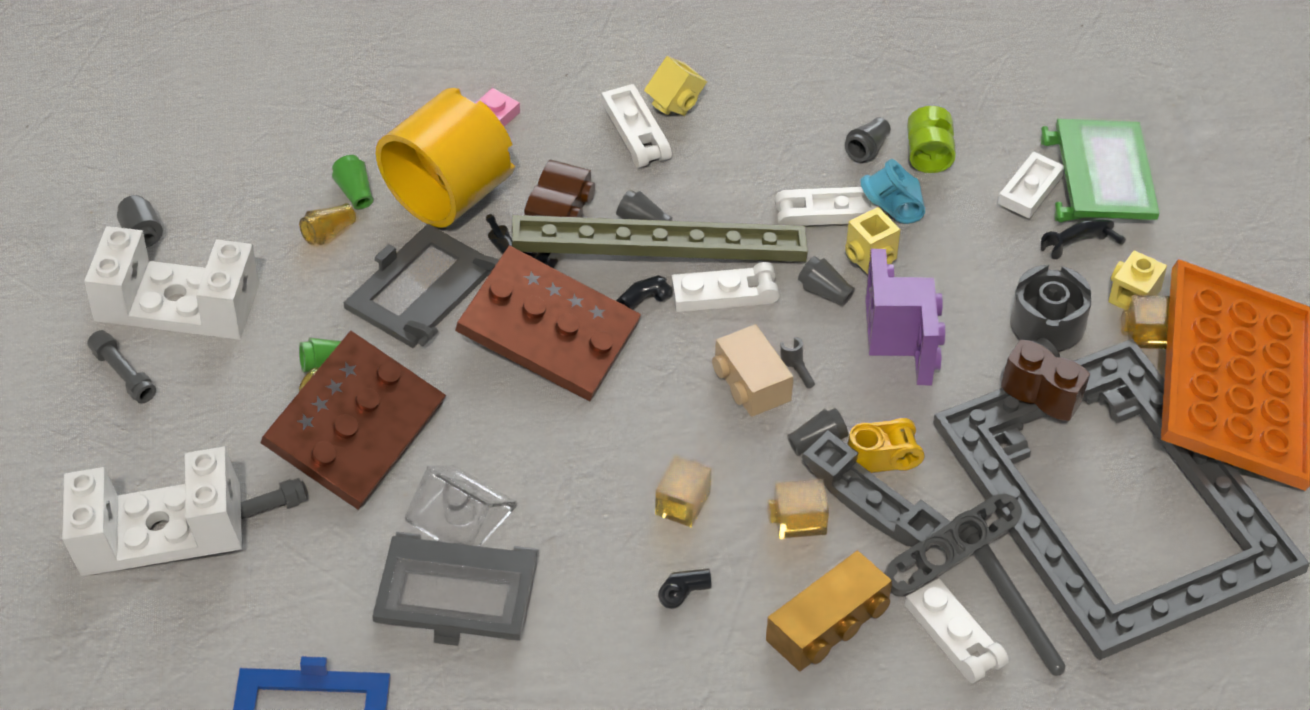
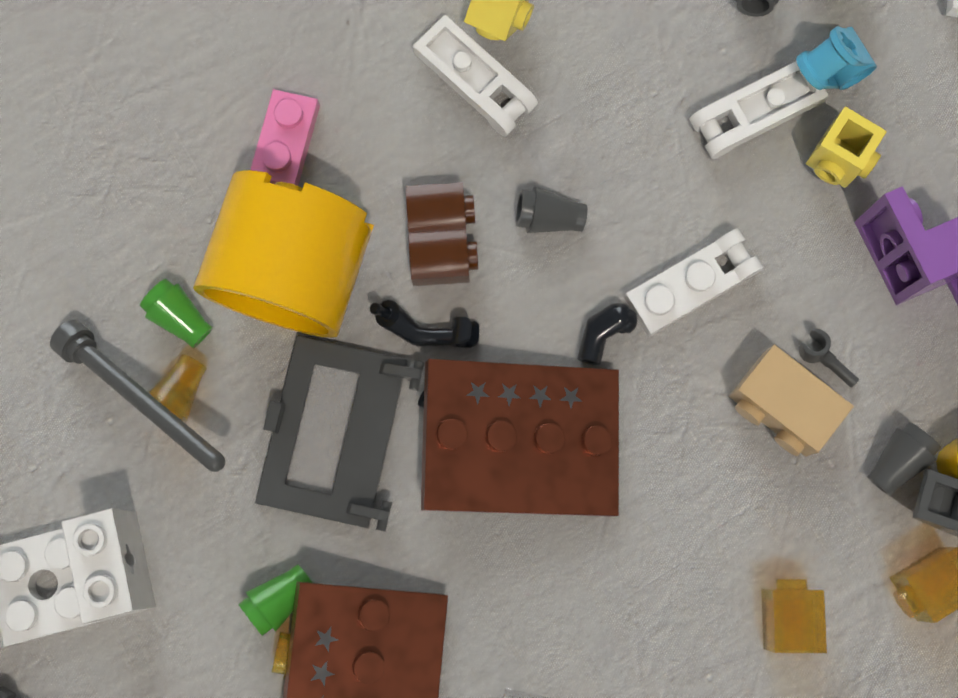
camera: 20 degrees left, 30 degrees up
olive plate [511,215,808,262] -> none
dark grey cone [798,256,855,307] -> none
none -> dark grey piece [50,320,225,472]

